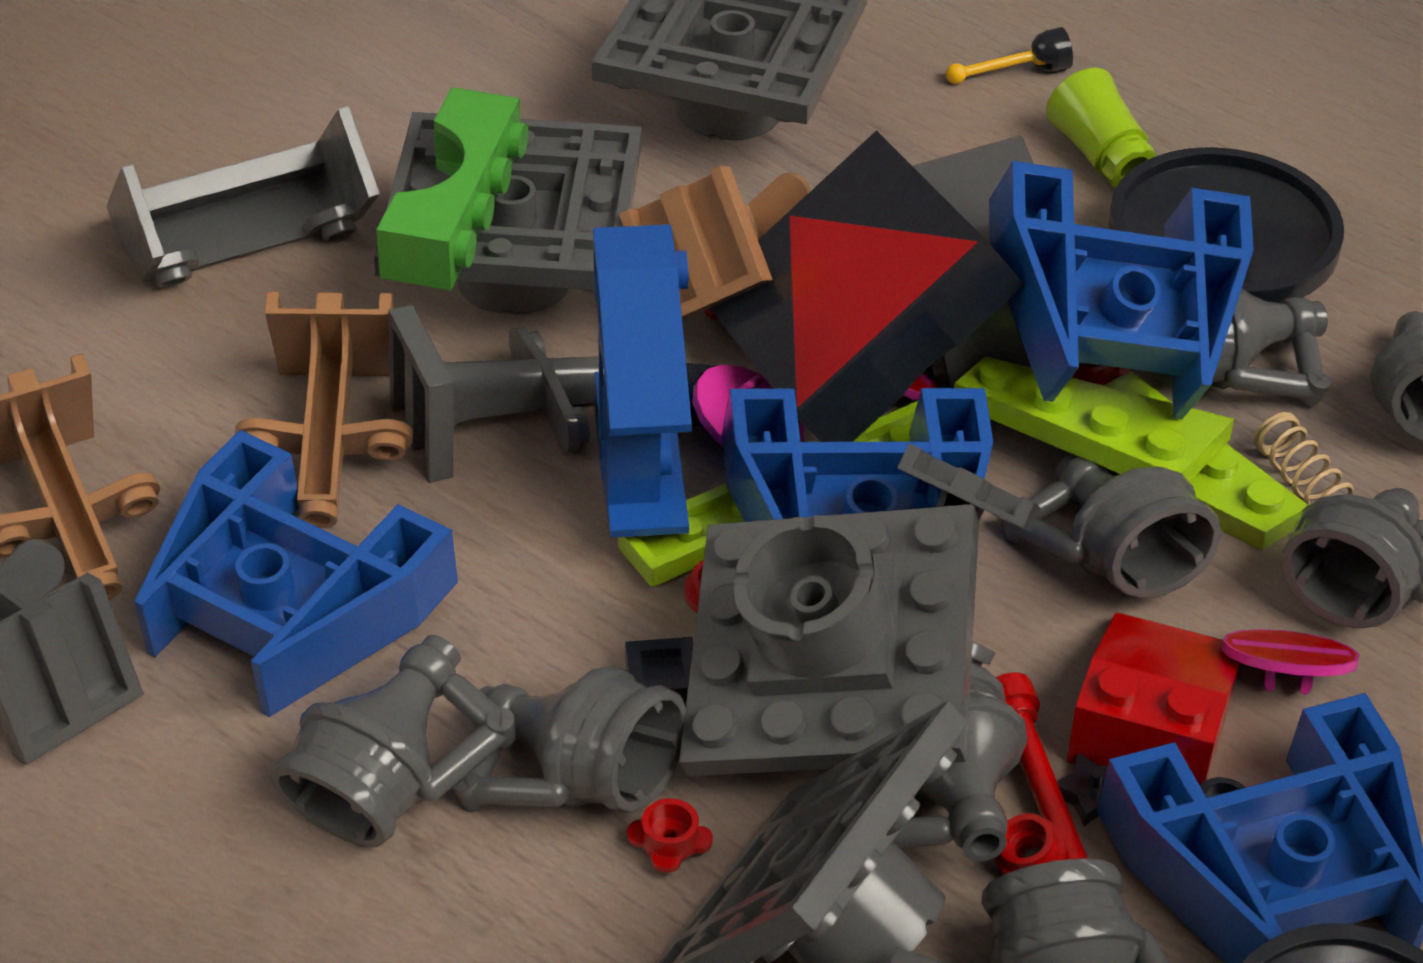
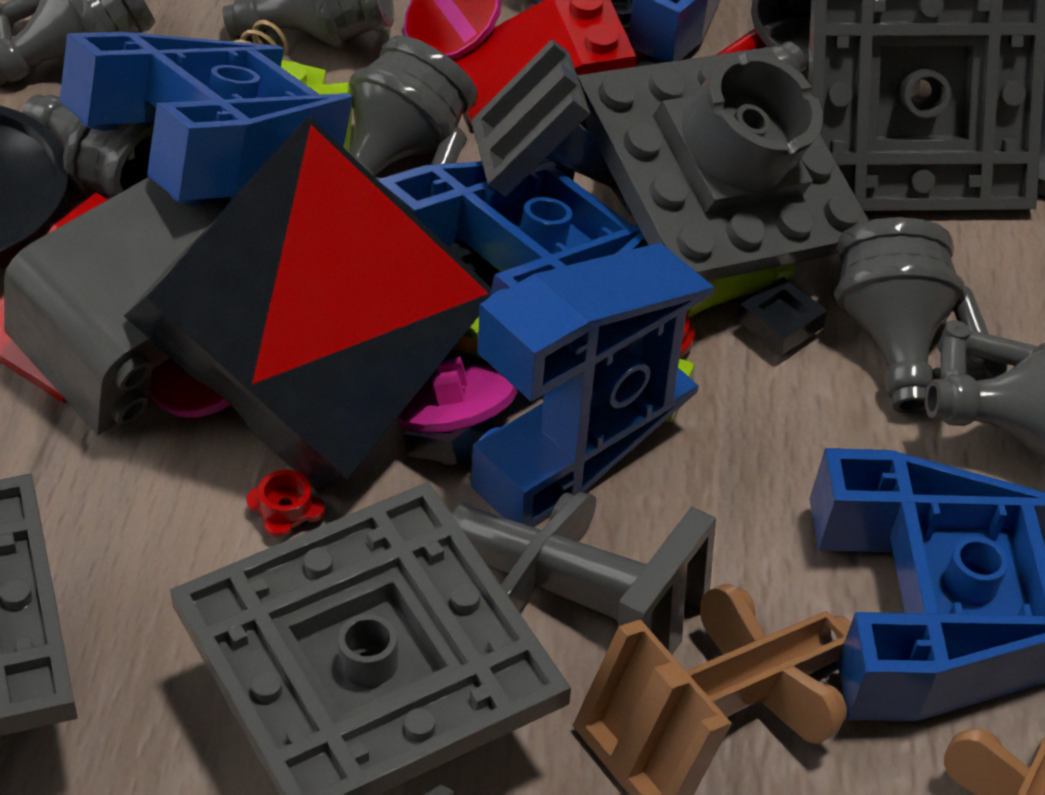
camera: 125 degrees left, 5 degrees up
bright green arch [376,87,528,291] -> none
medium nougat piece [619,166,811,320] -> none

